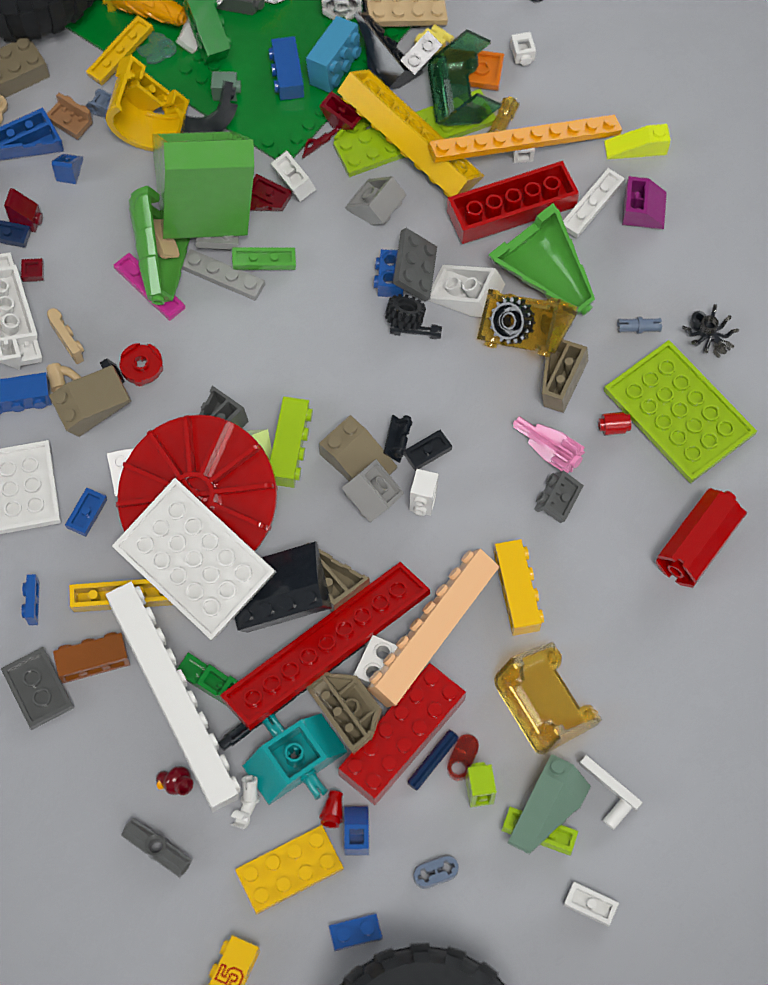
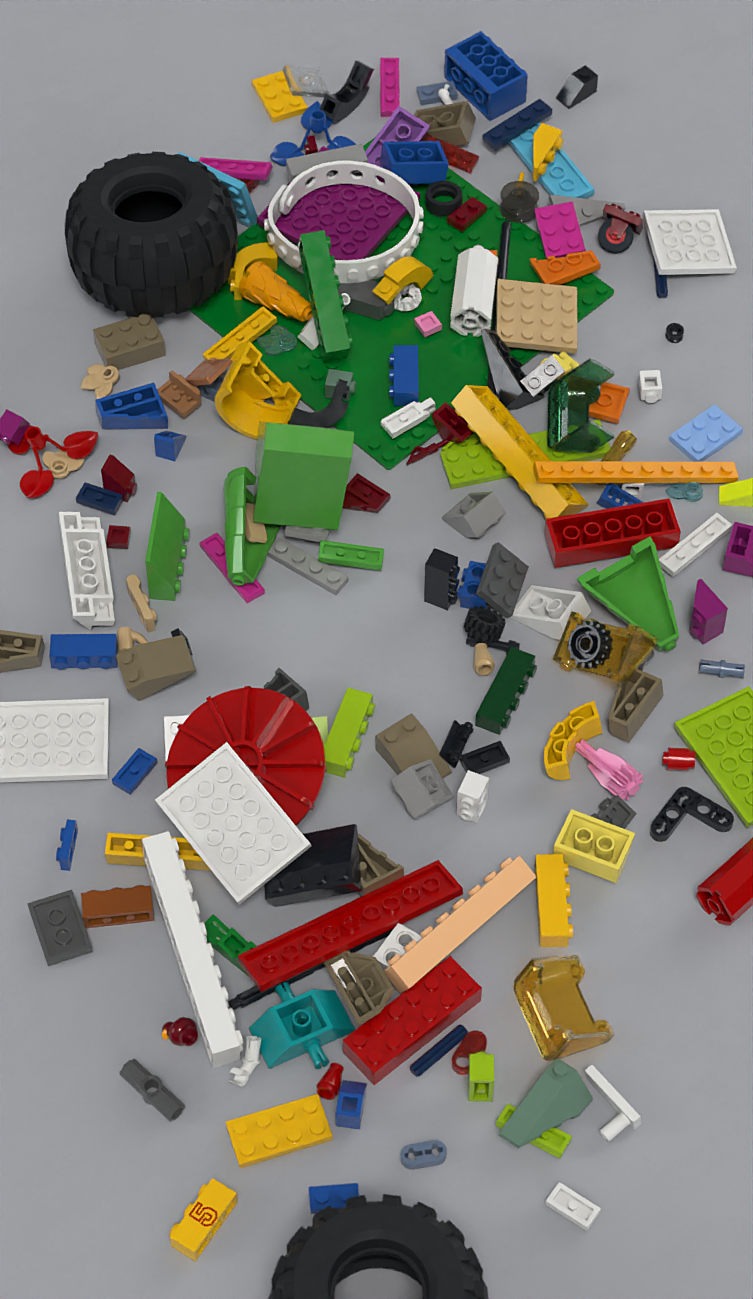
camera: 10 degrees right, 10 degrees down
red plate [119,343,163,387] -> none
white brick [271,151,316,202] -> none
dark azure brick [306,16,361,93] -> none
none -> bright green slope [145,492,190,601]
none -> nougat door [185,358,232,386]
none -> white hinge [381,397,436,438]
none -> bright pink plate [414,311,442,337]
none -> black brick [424,548,460,611]
none -> tan cone [473,643,495,676]
none -> dark green brick [475,647,537,735]
none -> yellow brick [544,701,603,780]
none -> light yellow slope [553,809,635,884]
none -> blue slope [596,483,644,509]
none -> black beam [650,787,734,842]
none -> clear light blue plate [666,482,703,502]
none -> light blue plate [669,404,743,462]
none -> magenta slope [690,579,728,645]

